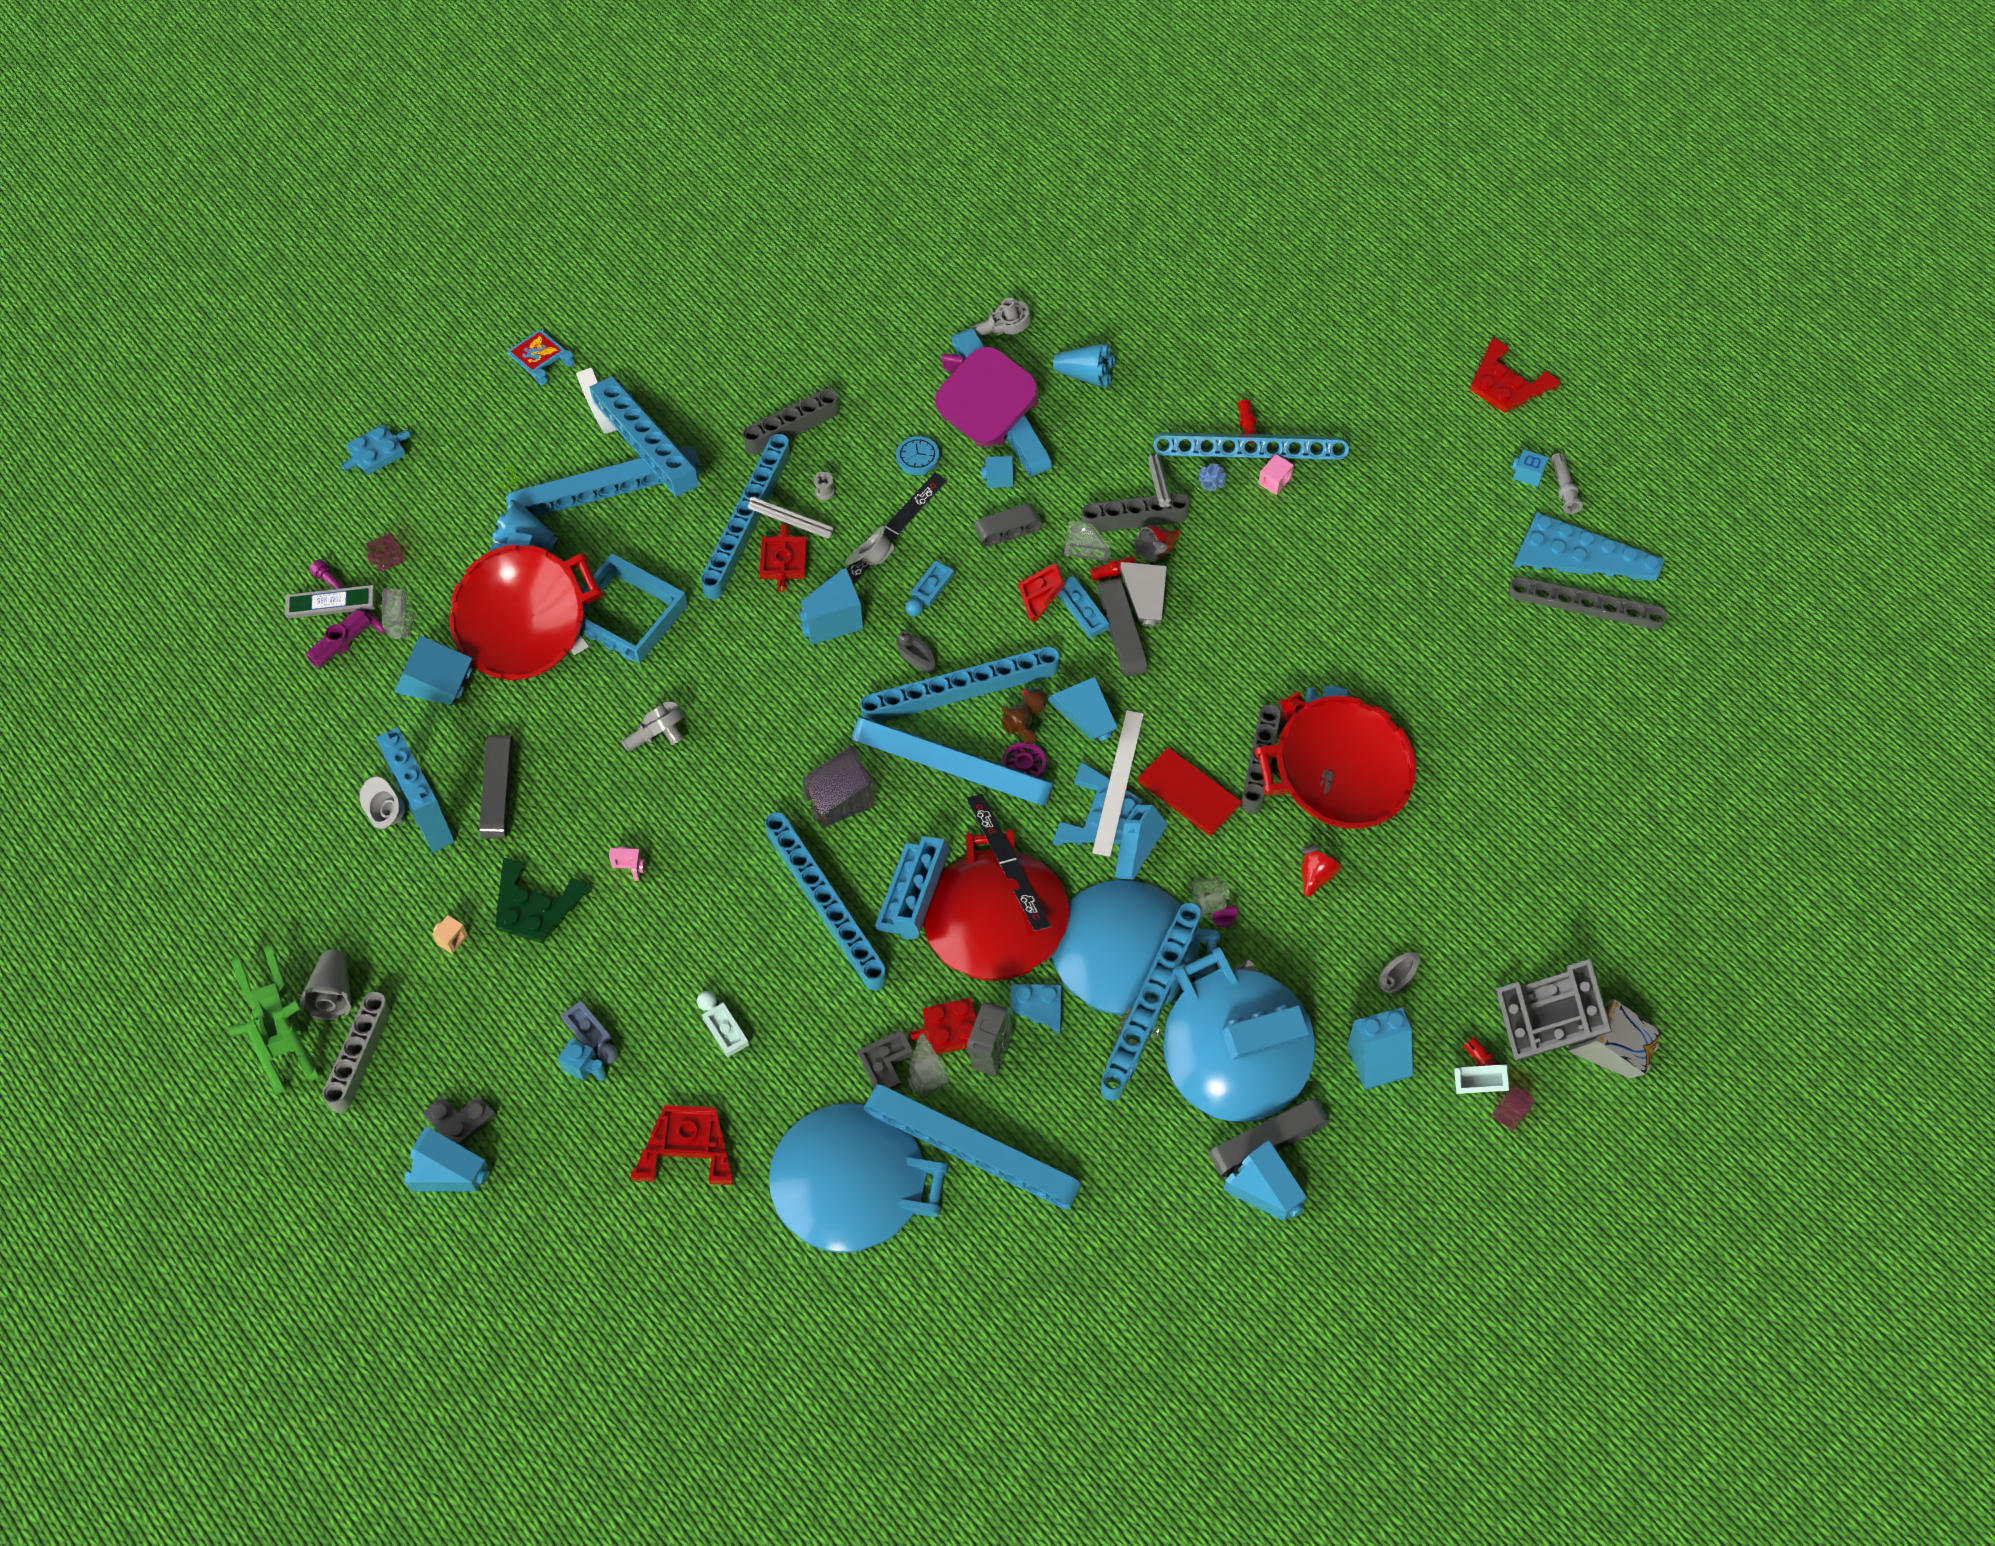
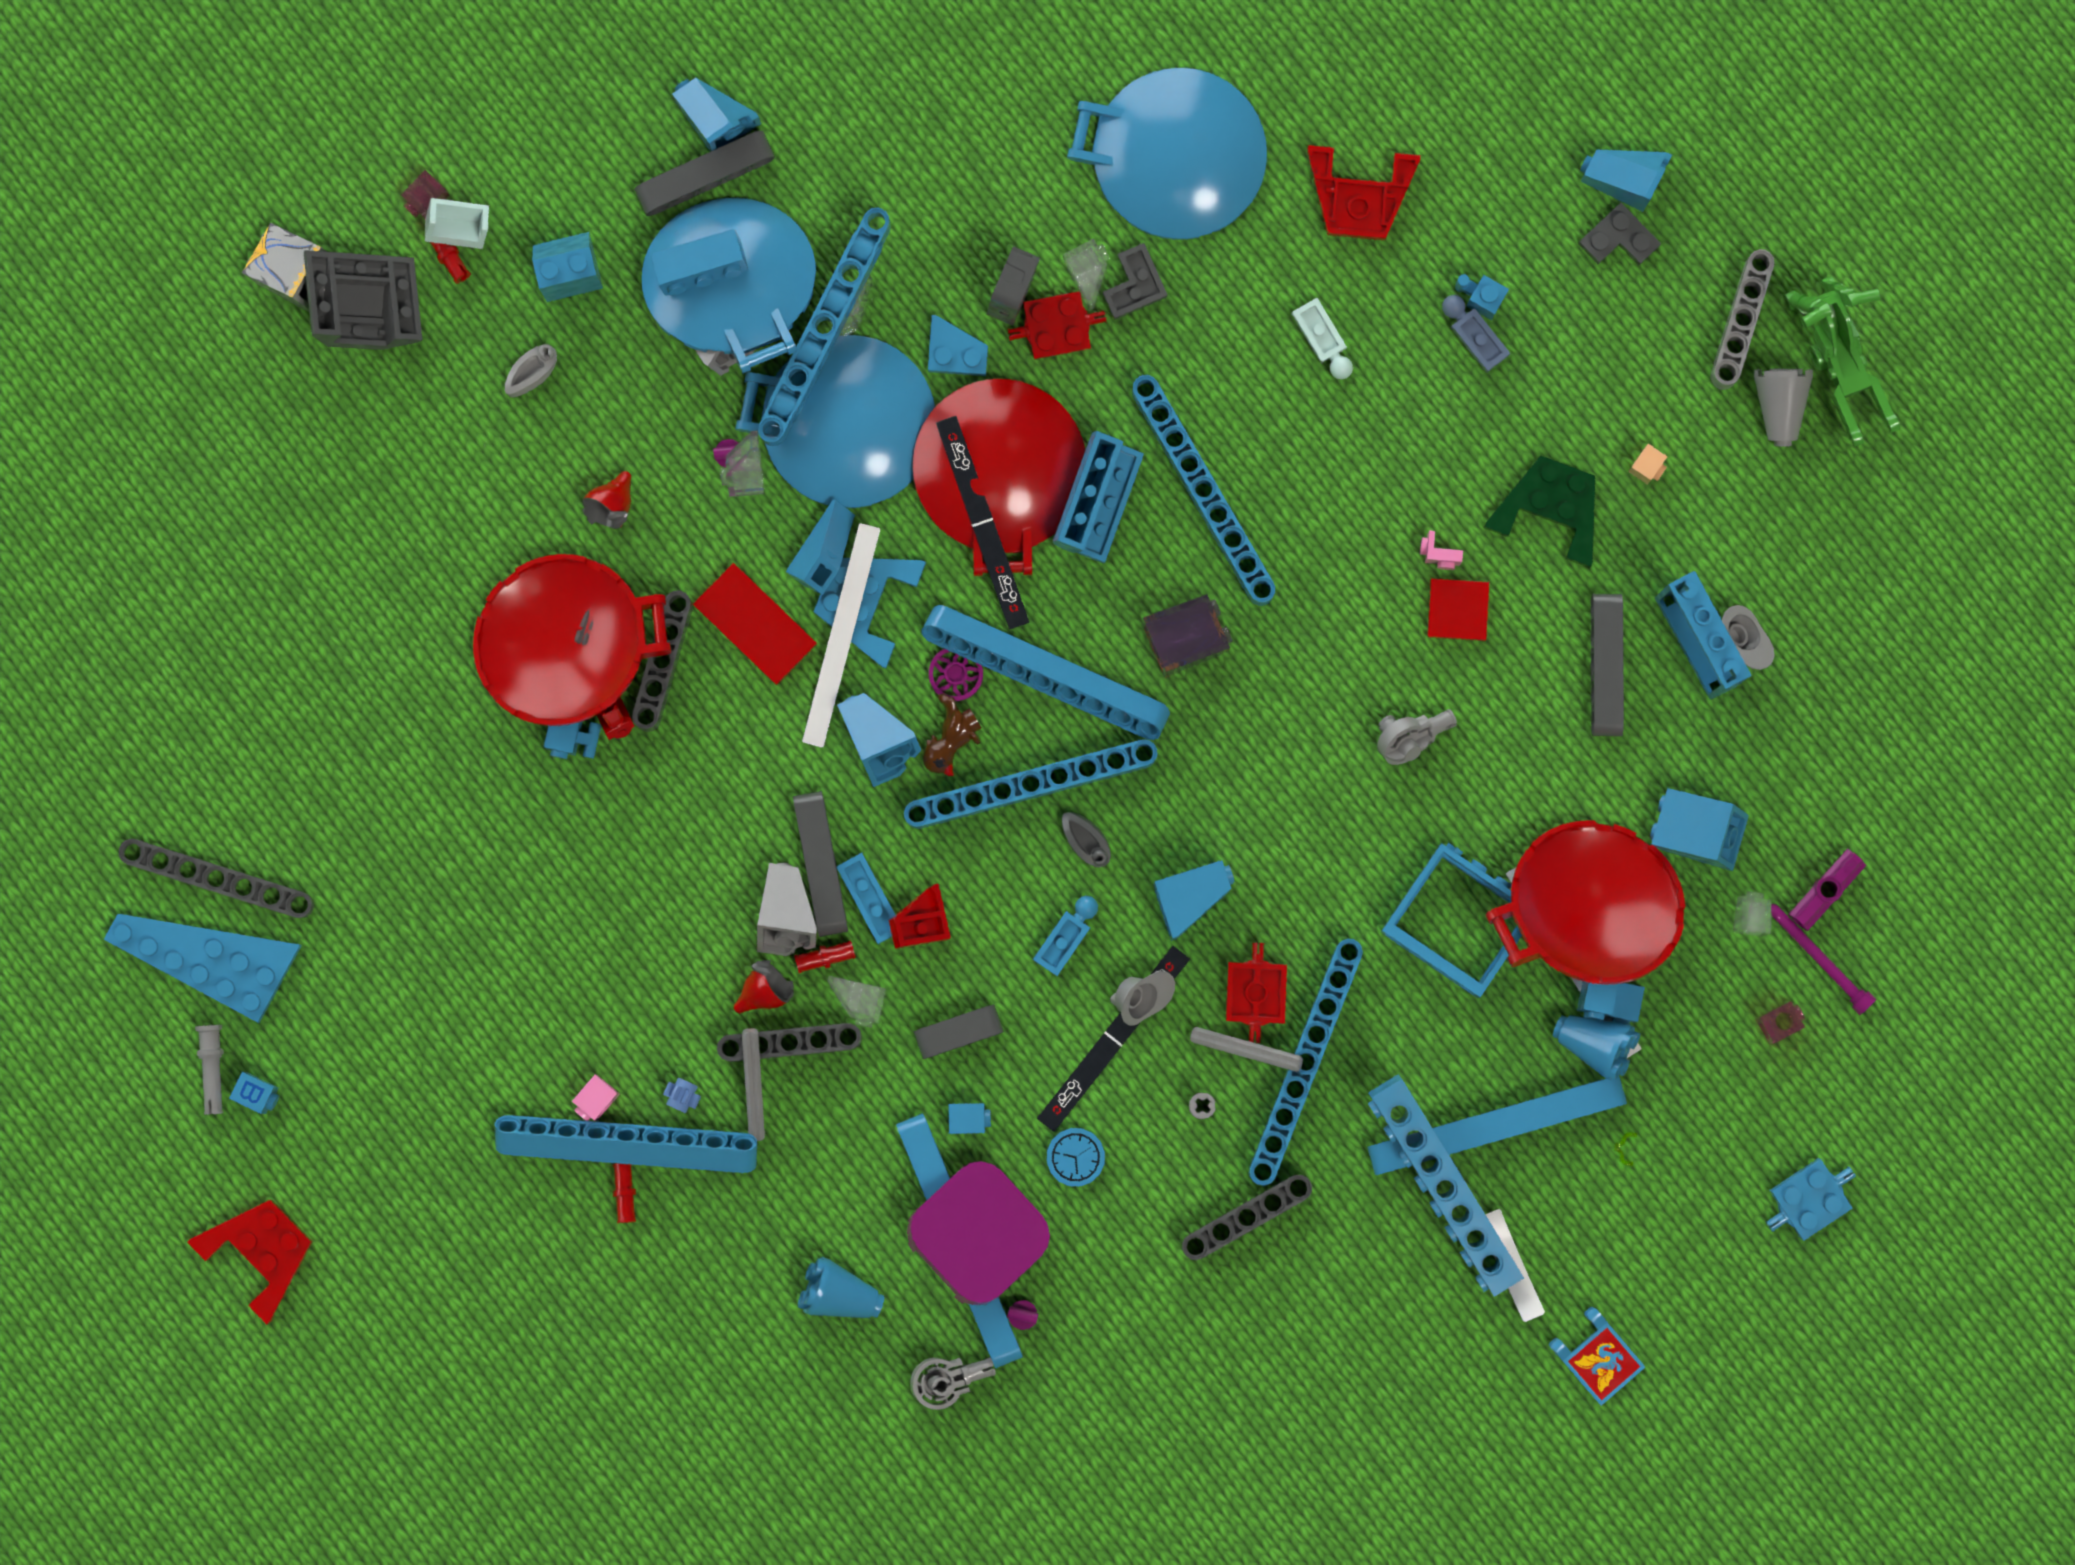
camera: 175 degrees left, 25 degrees up
tile [285,585,376,619] -> none
dark azure beam [864,1085,1081,1209] -> none
none -> red tile [1427,579,1490,641]

